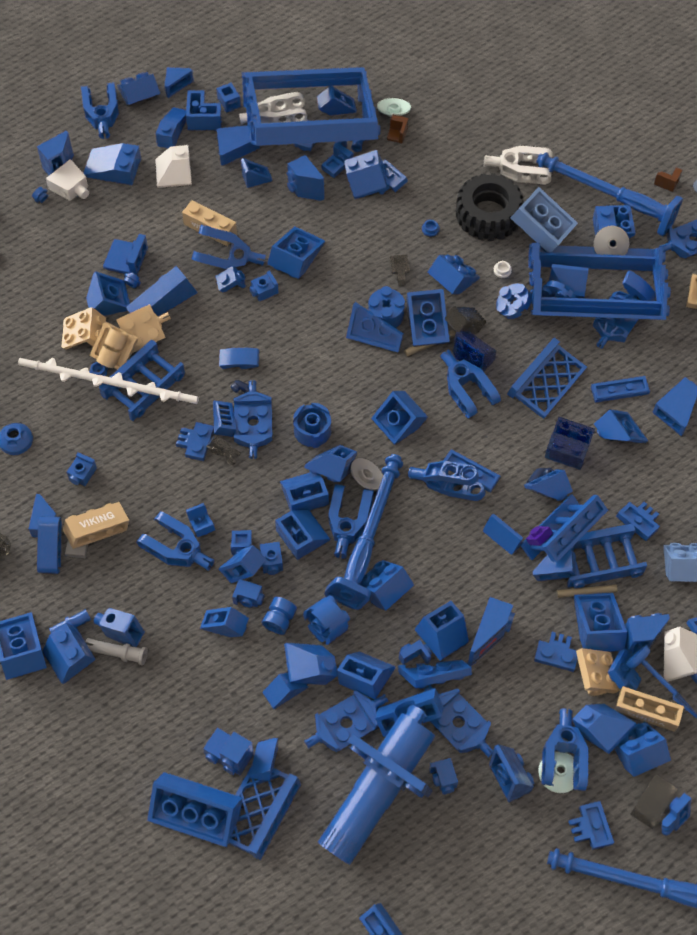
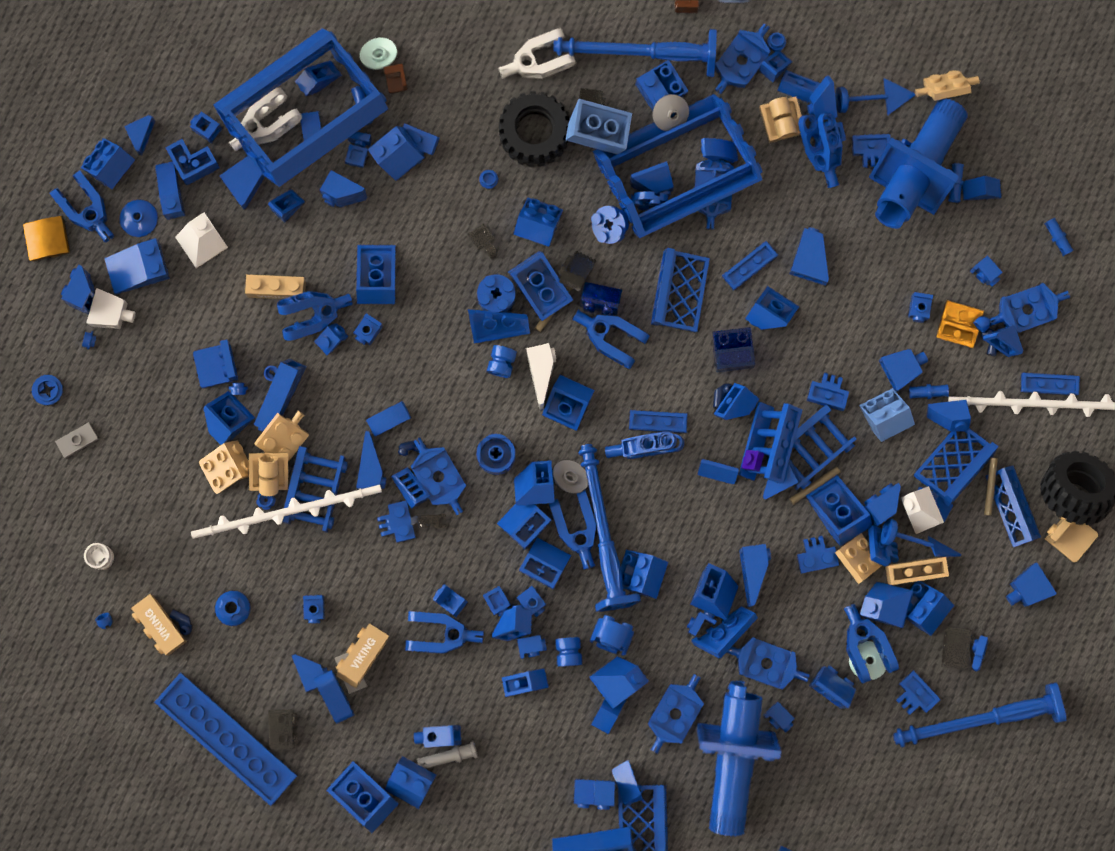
camera: 30 degrees left, 20 degrees up
blue pin [49,609,91,633] -> none
blue slope [337,651,395,699] -> none
blue arch [375,688,444,737] -> none
white plate [494,261,512,278] -> none
none -> pearl gold slope [23,216,70,262]
none -> blue dish [120,200,158,237]
none -> blue slope [356,431,386,490]
none -> blue wheel [486,345,517,378]
none -> white slope [526,343,556,410]

